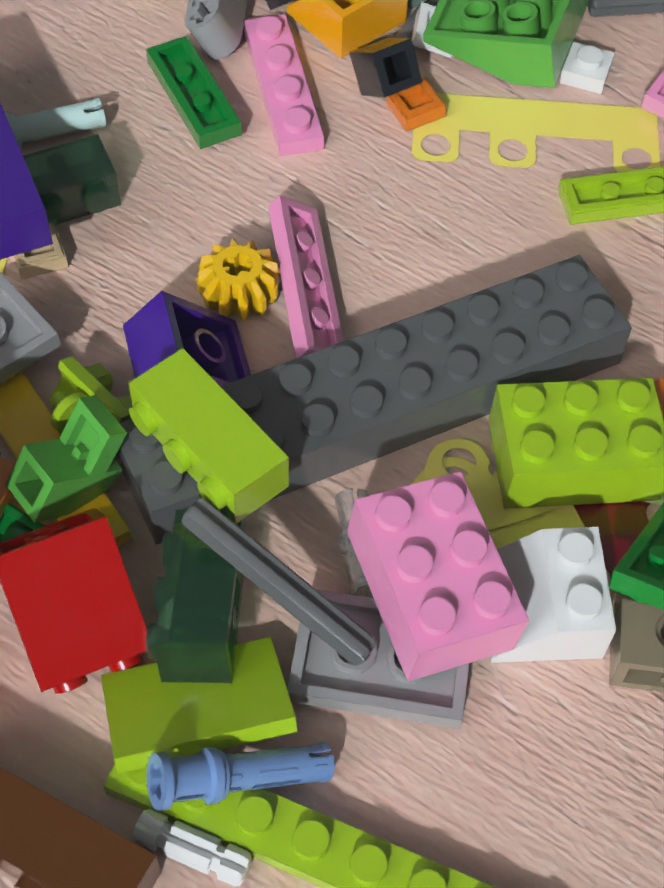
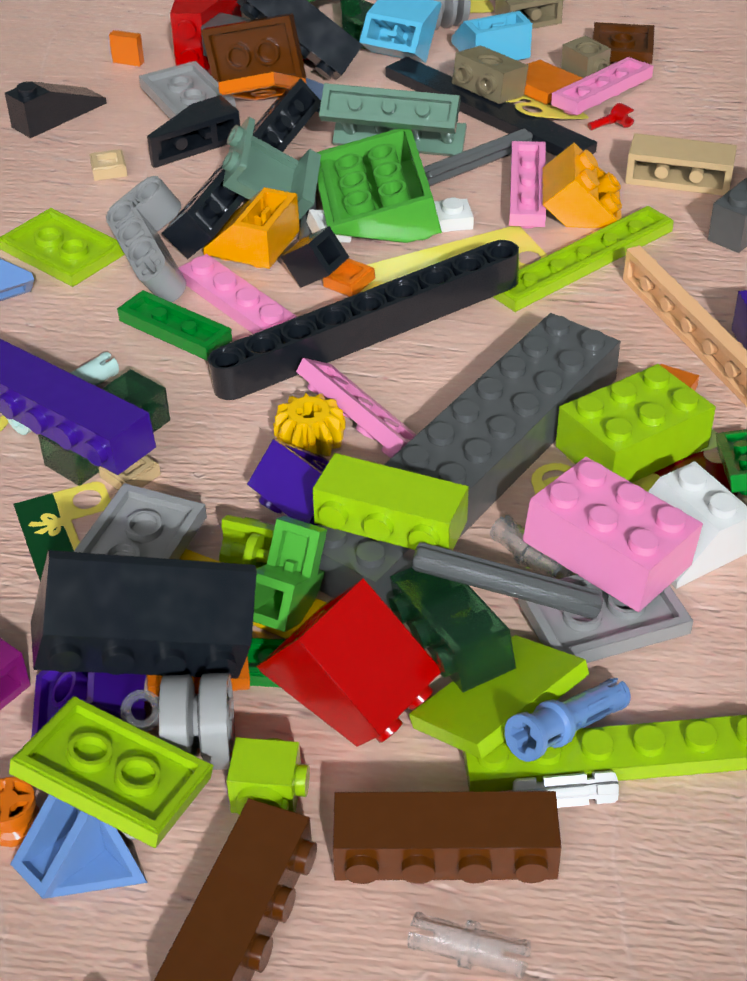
camera: 25 degrees left, 15 degrees down
none -> black beam [208,240,519,400]

